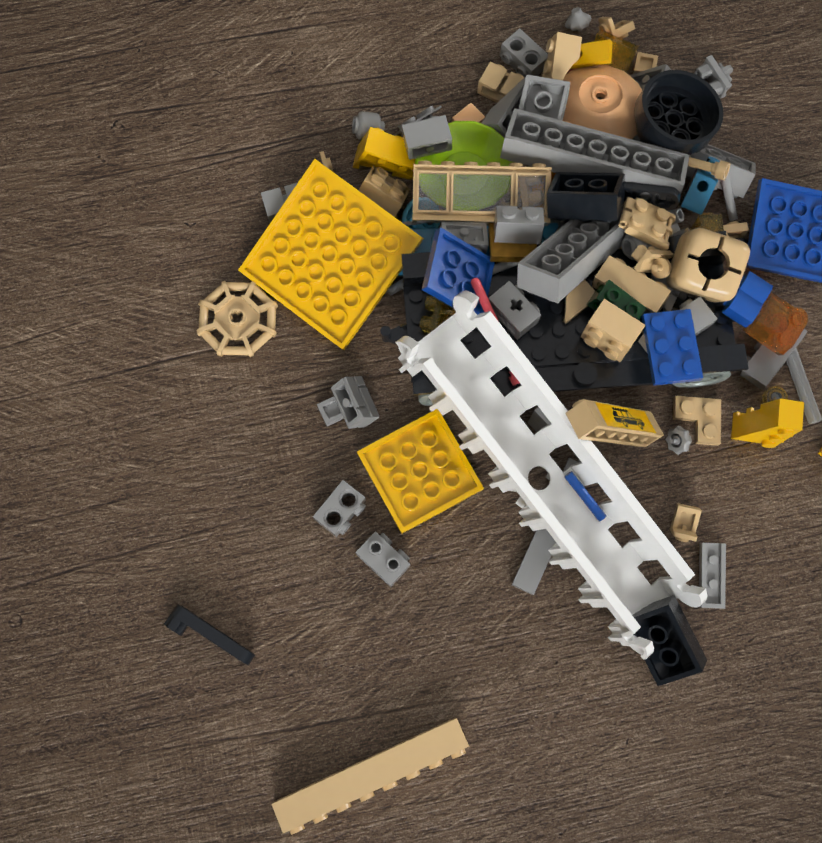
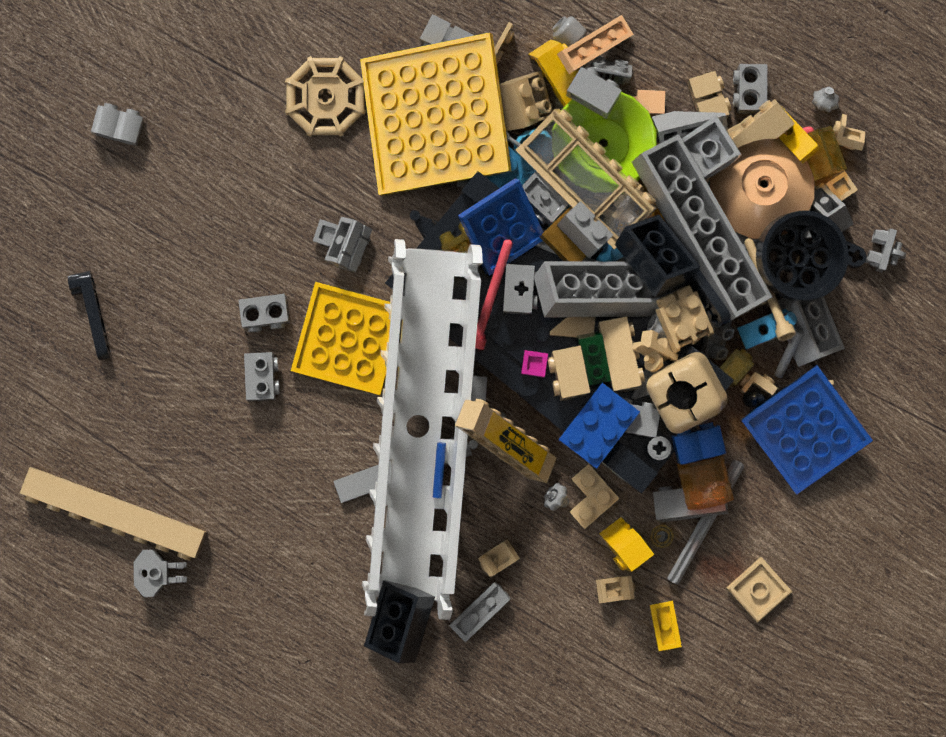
camera: 45 degrees right, 10 degrees up
none -> light grey brick [91,103,144,146]
none -> light grey hinge [134,550,187,597]
none -> dark pink tile [521,350,548,378]
none -> light nougat plate [557,15,634,74]
none -> tan bracket [596,576,635,603]
none -> light grey bush [647,436,671,460]

